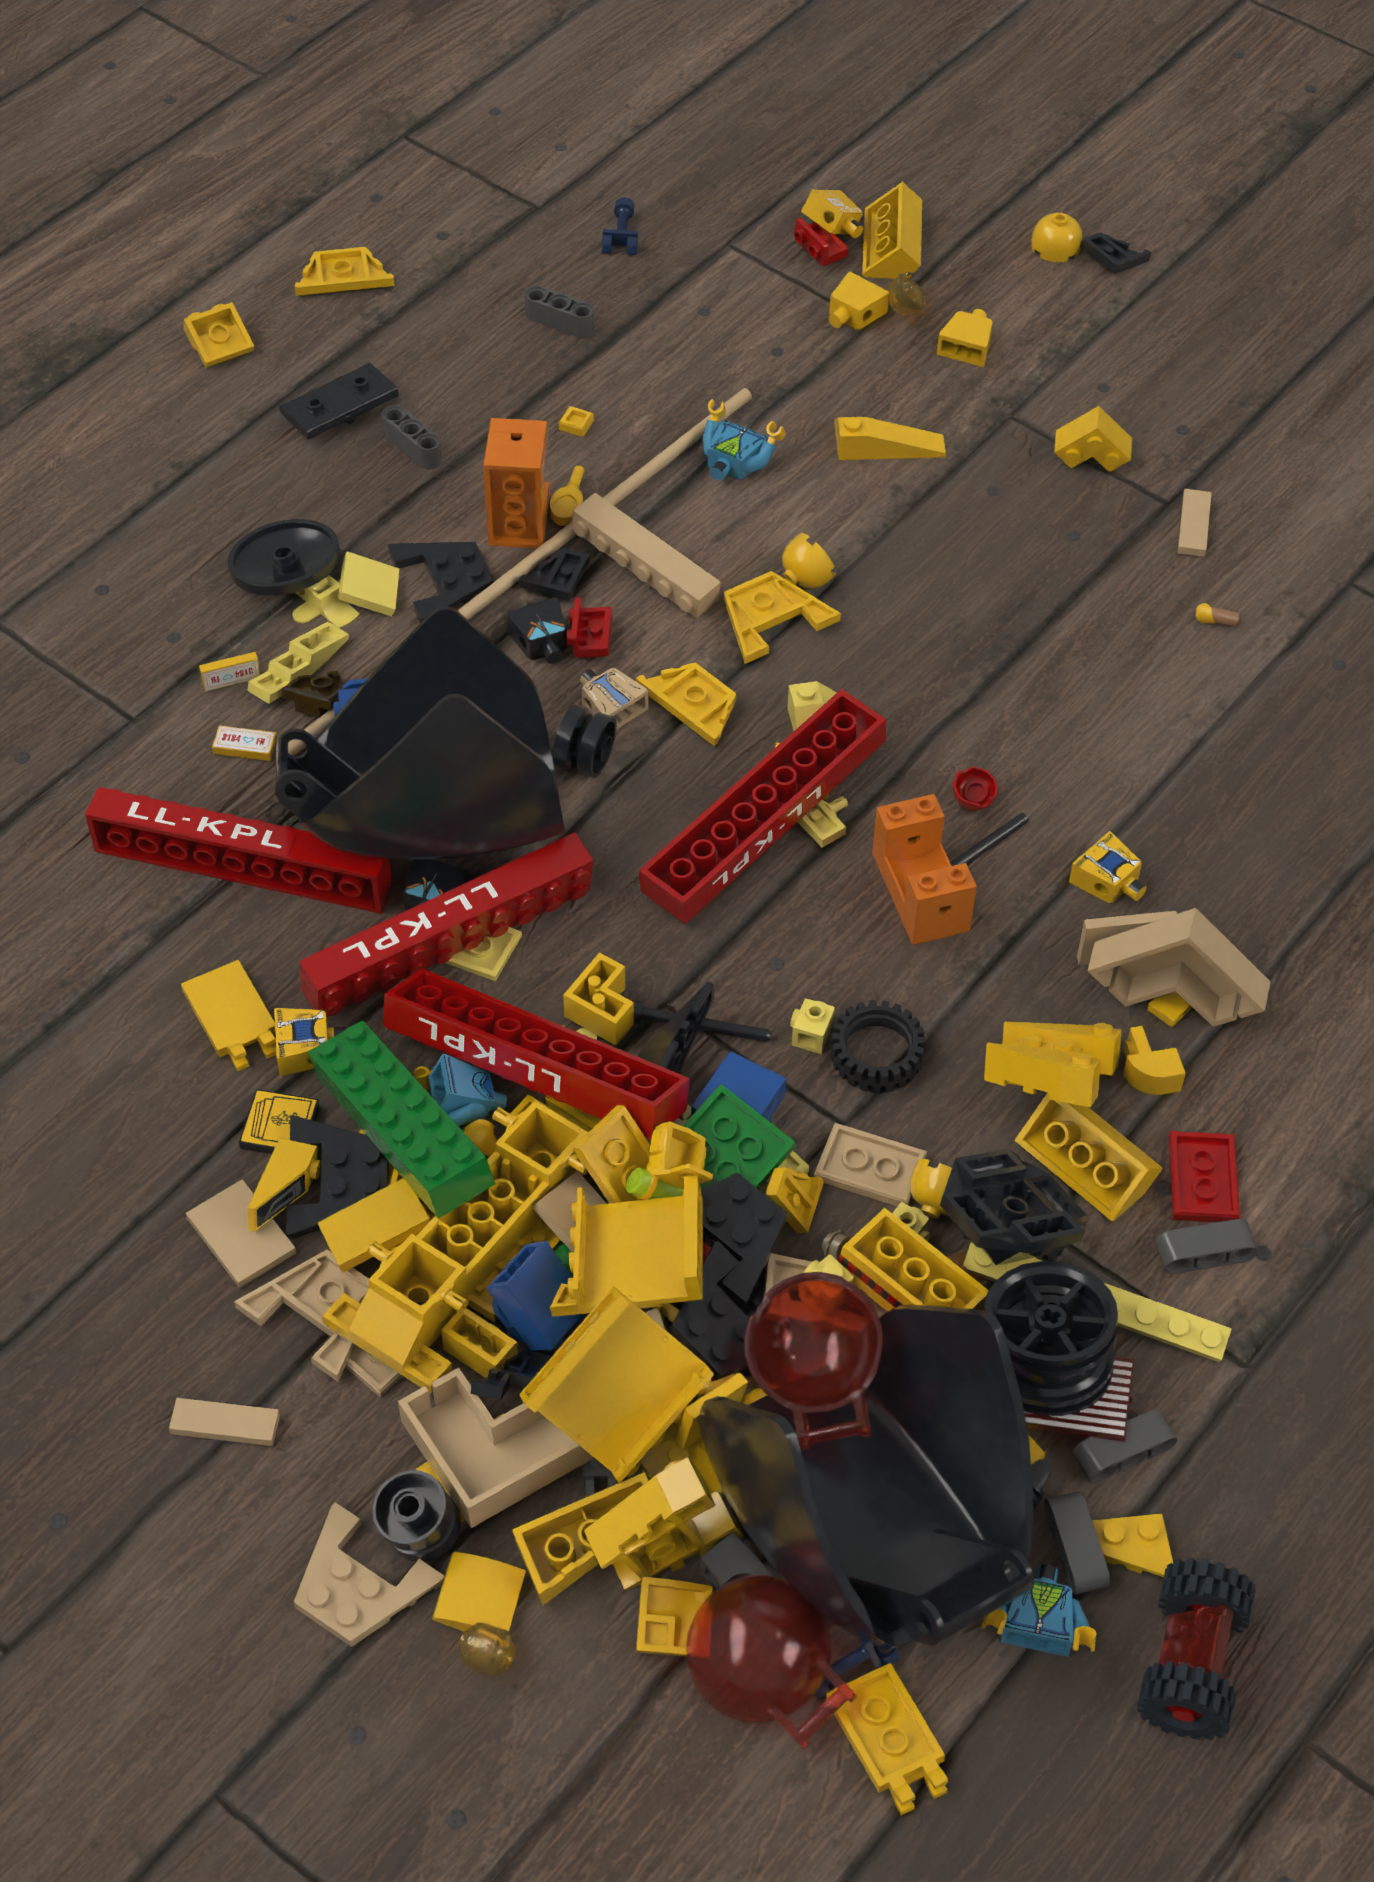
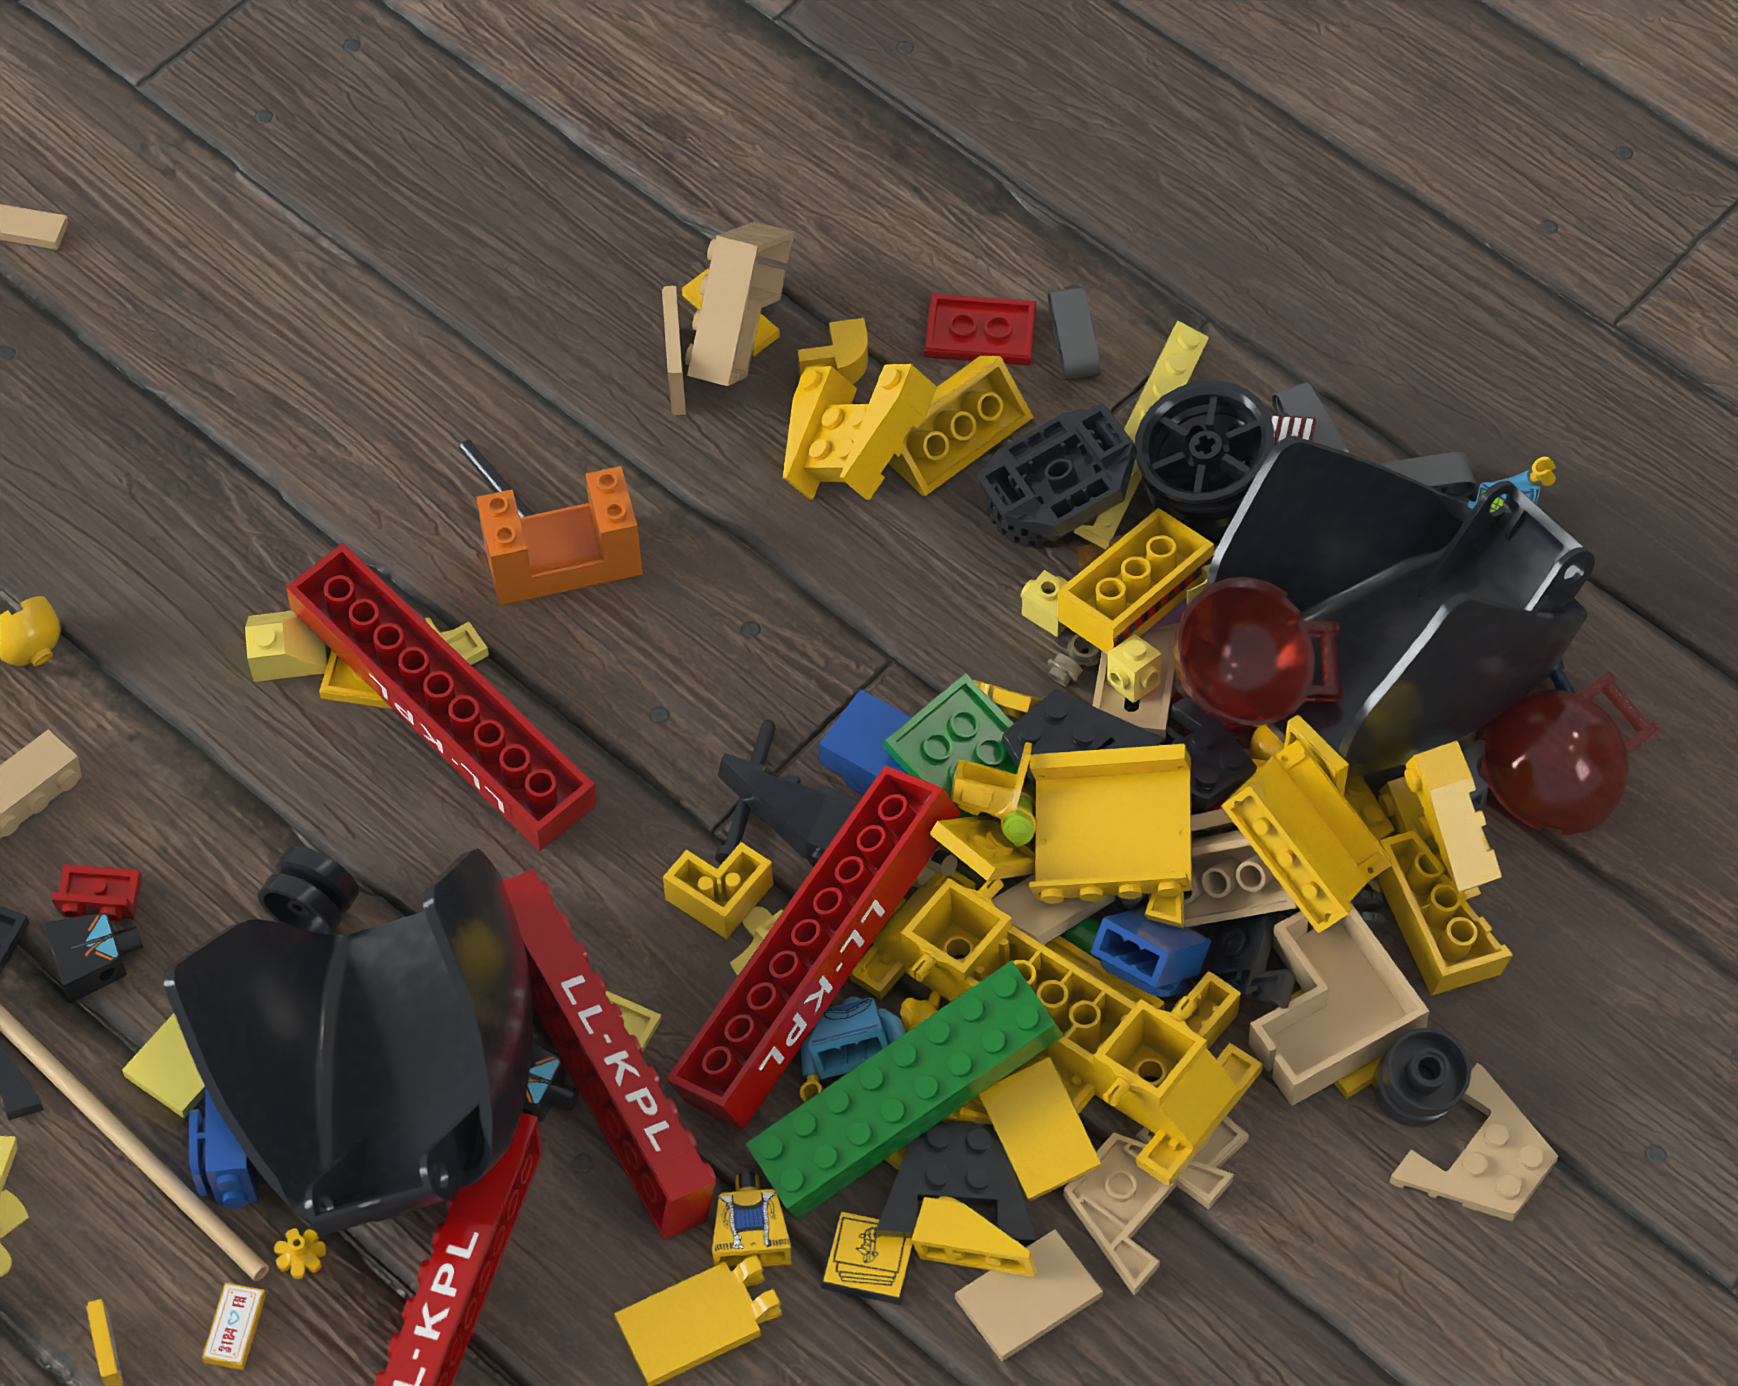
camera: 85 degrees left, 5 degrees up
tan tile [169,1398,280,1446] -> none
light yellow slope [247,622,349,704] -> none
dark brown plate [282,671,344,718] -> none
yellow slope [432,1552,526,1641] -> none
clear yellow head [459,1622,516,1676] -> none
tan torso [580,668,648,729] -> none
yellow wing [636,662,736,746] -> none
yellow plate [636,1577,713,1659] -> none
yellow wing [724,571,841,664] -> none
light yellow brick [790,998,835,1054] -> none
tan tile [814,1123,927,1207] -> none
yellow tile [826,1663,948,1816] -> none
black tyre [831,1000,925,1093] -> none
yellow cylinder [910,1159,952,1219] -> none
red hair [952,766,998,811] -> none
yellow torso [1069,831,1147,903] -> none
yellow wing [1092,1514,1173,1577] -> none
black plate [1137,1558,1256,1740] -> none
arm [1195,603,1239,626] -> none

